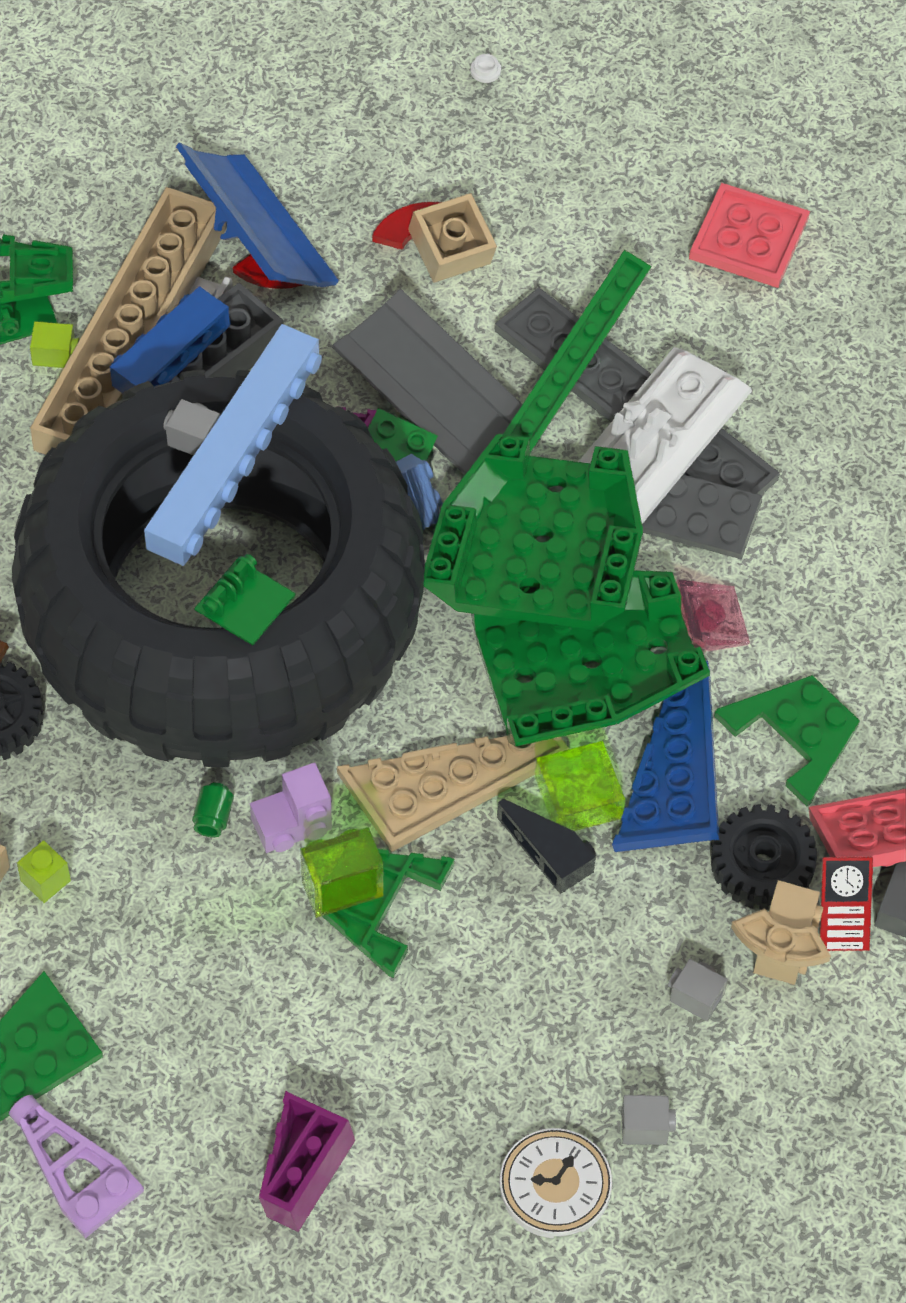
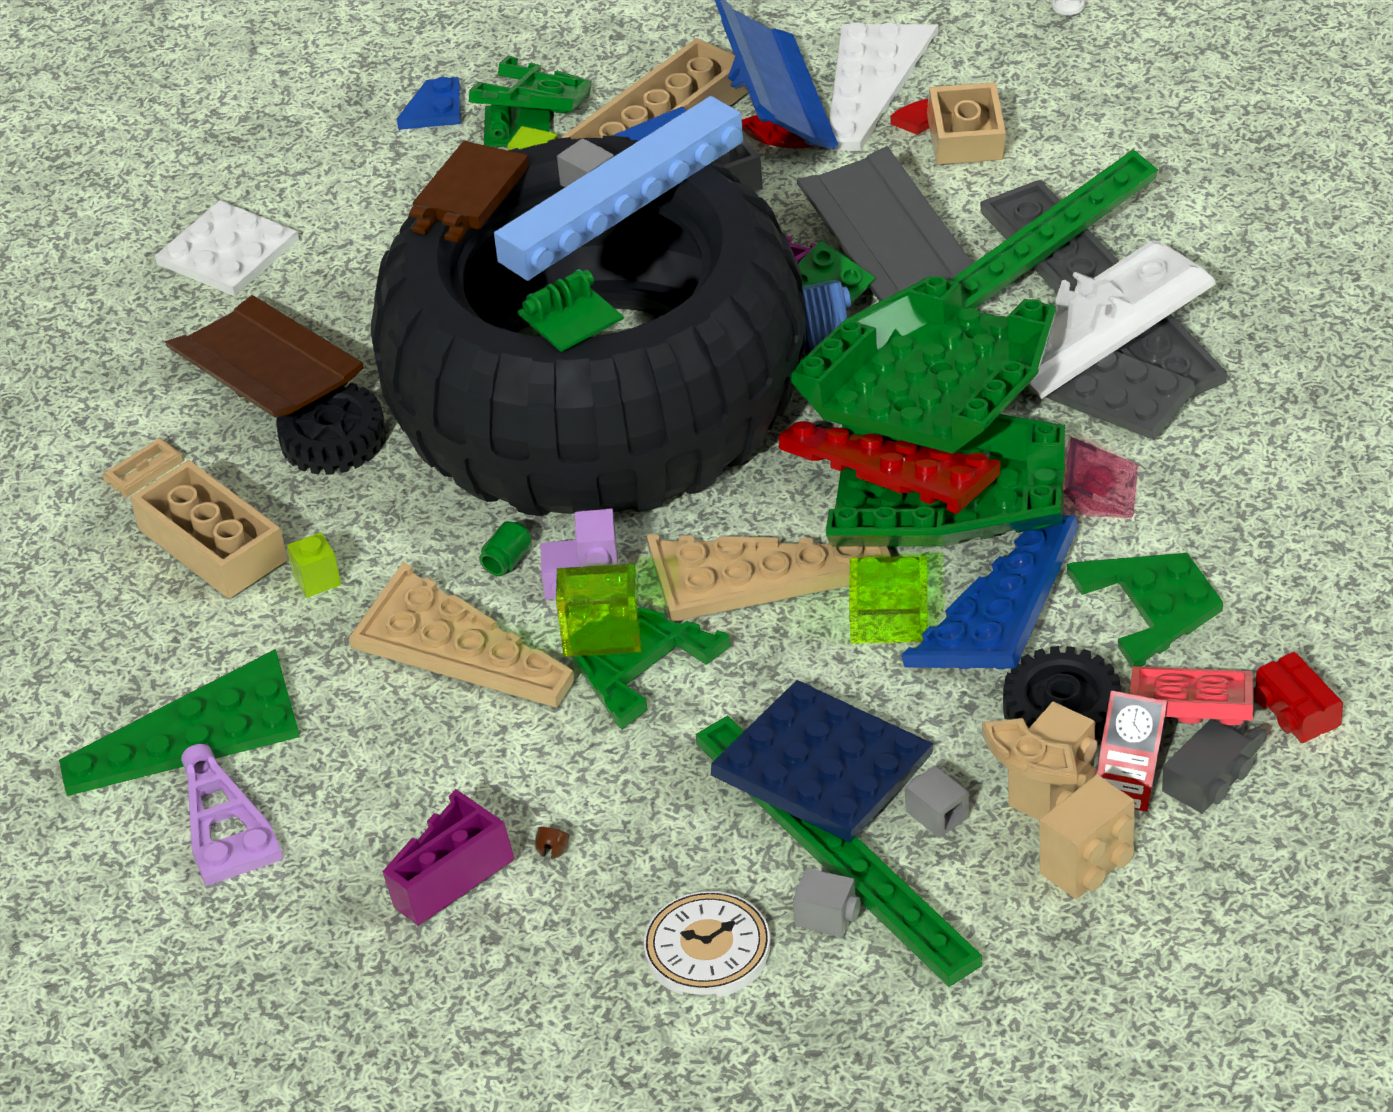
camera: 25 degrees right, 15 degrees down
black slope [497,799,596,894] -> none
coral plate [689,183,810,288] -> none
none -> tan wing [349,562,574,708]
none -> reddish brown tile [409,140,529,243]
none -> reddish brown hinge [535,826,570,859]
none -> green plate [695,715,982,987]
none -> dark blue plate [710,680,934,843]
none -> red wing [779,421,1001,514]
none -> white wing [827,23,939,151]
none -> tan brick [1039,774,1135,900]

